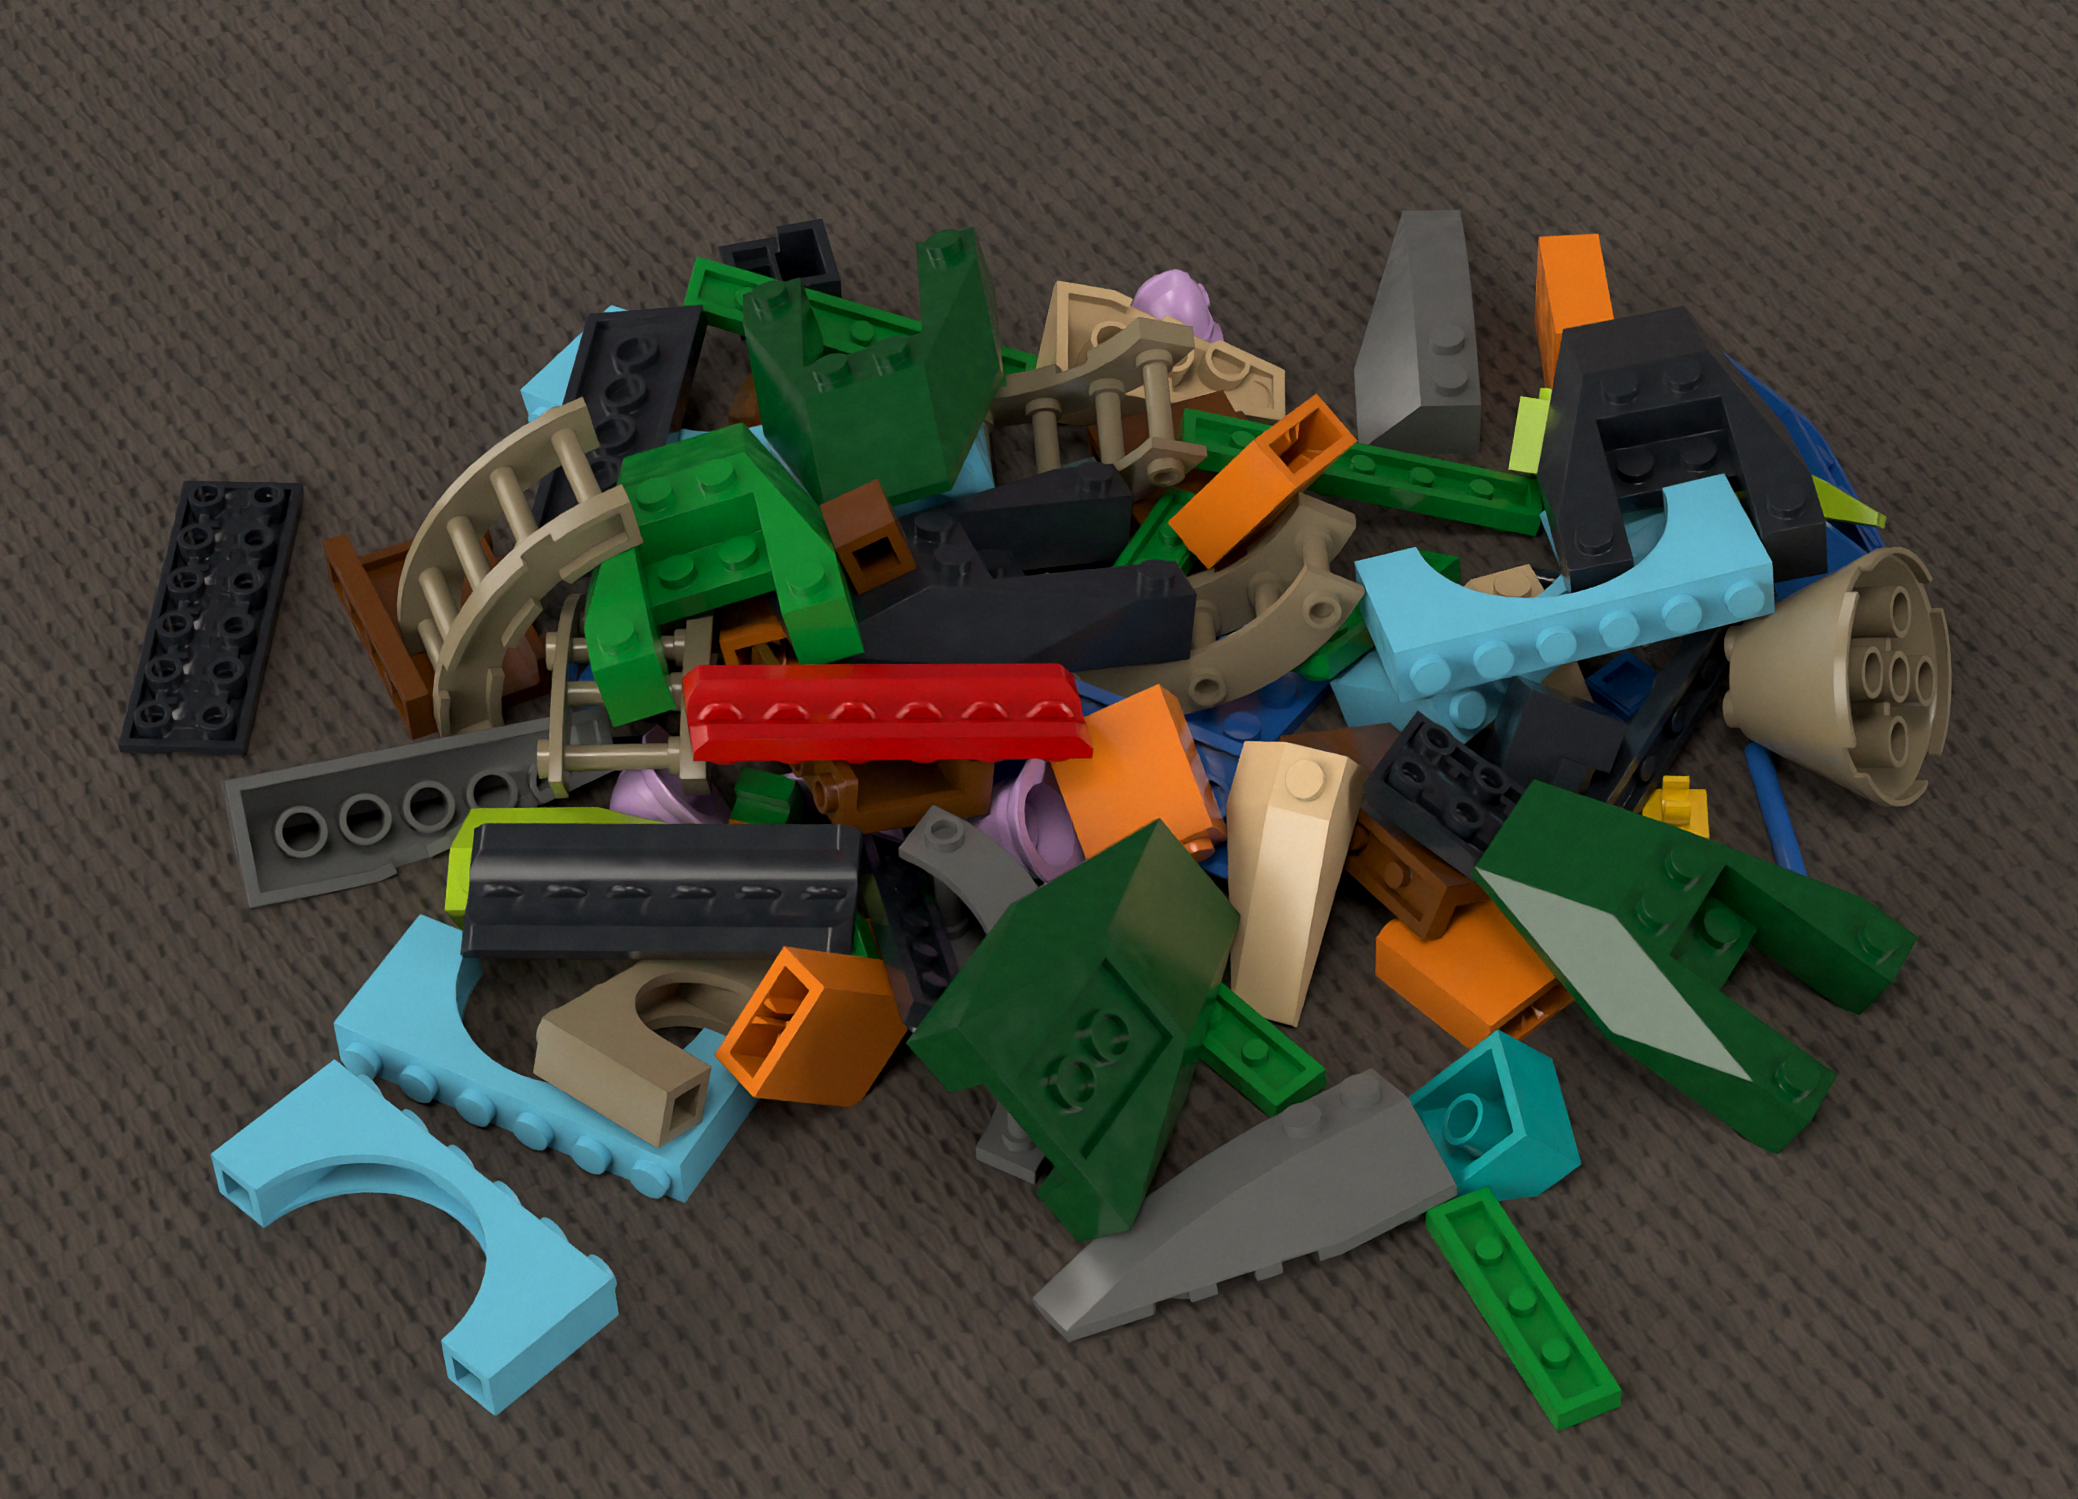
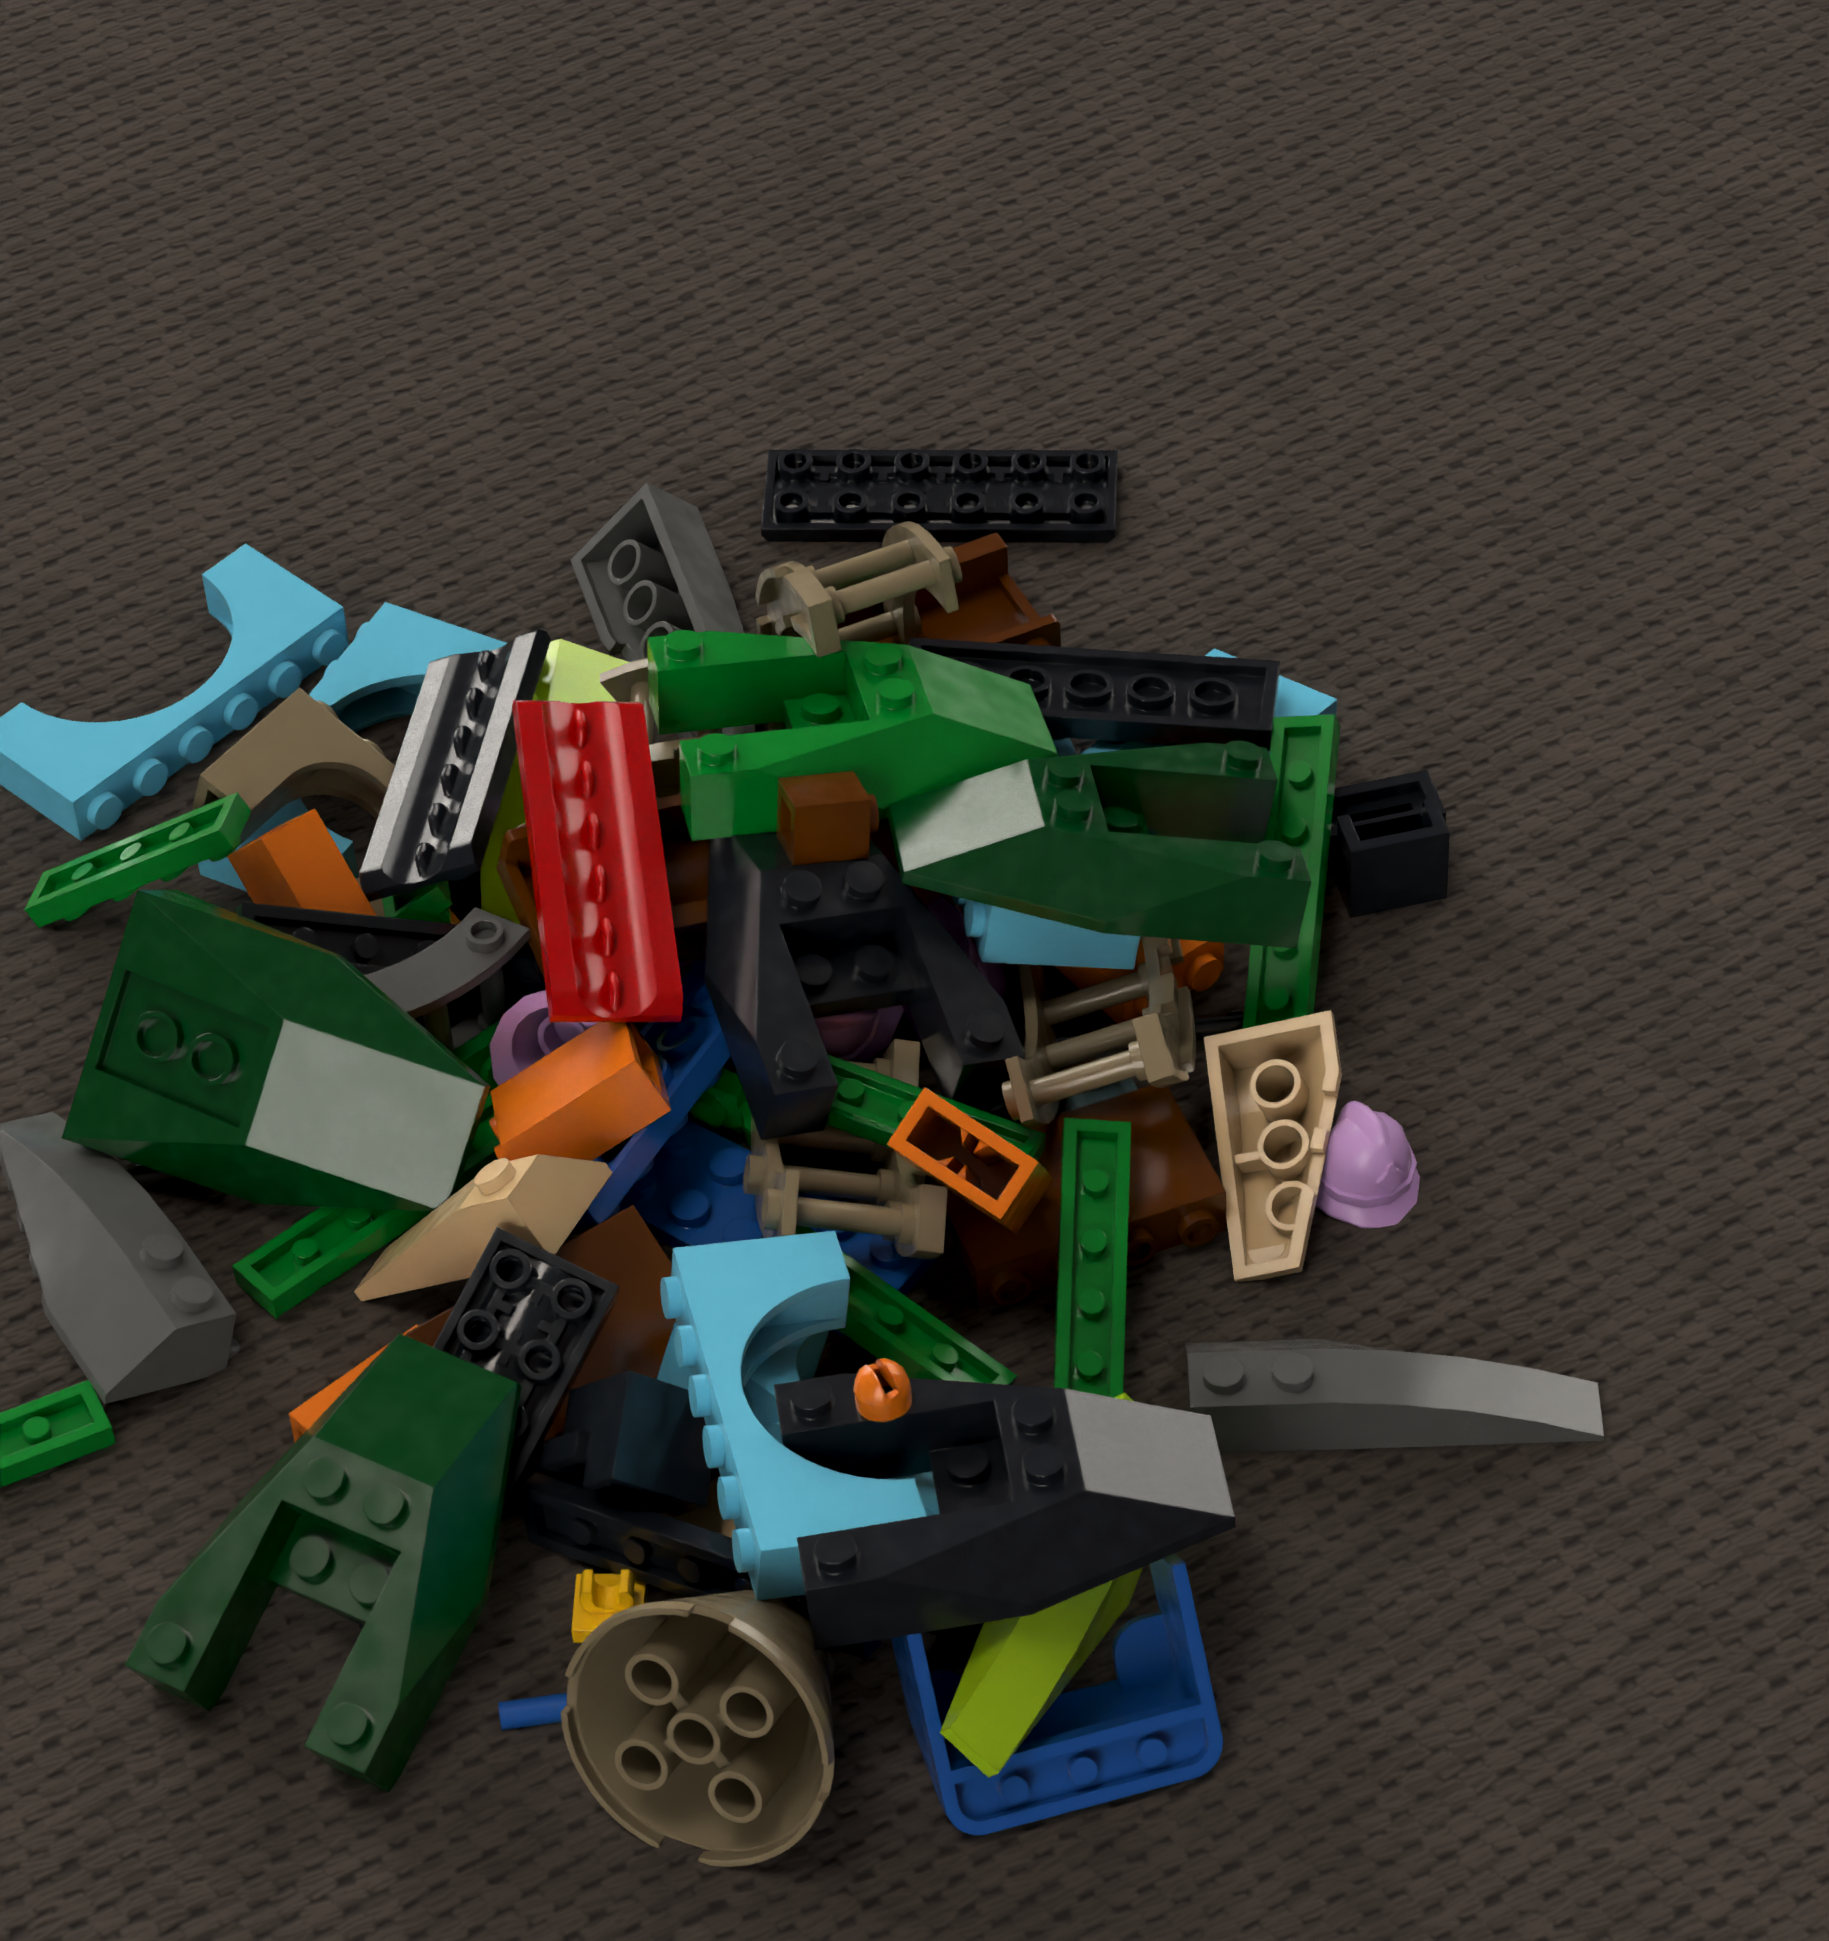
camera: 90 degrees right, 0 degrees up
teal slope [1408,1030,1581,1204] -> none
orange brick [1534,234,1614,389] -> none
none -> green plate [24,792,252,928]
none -> orange hinge [853,1358,913,1422]

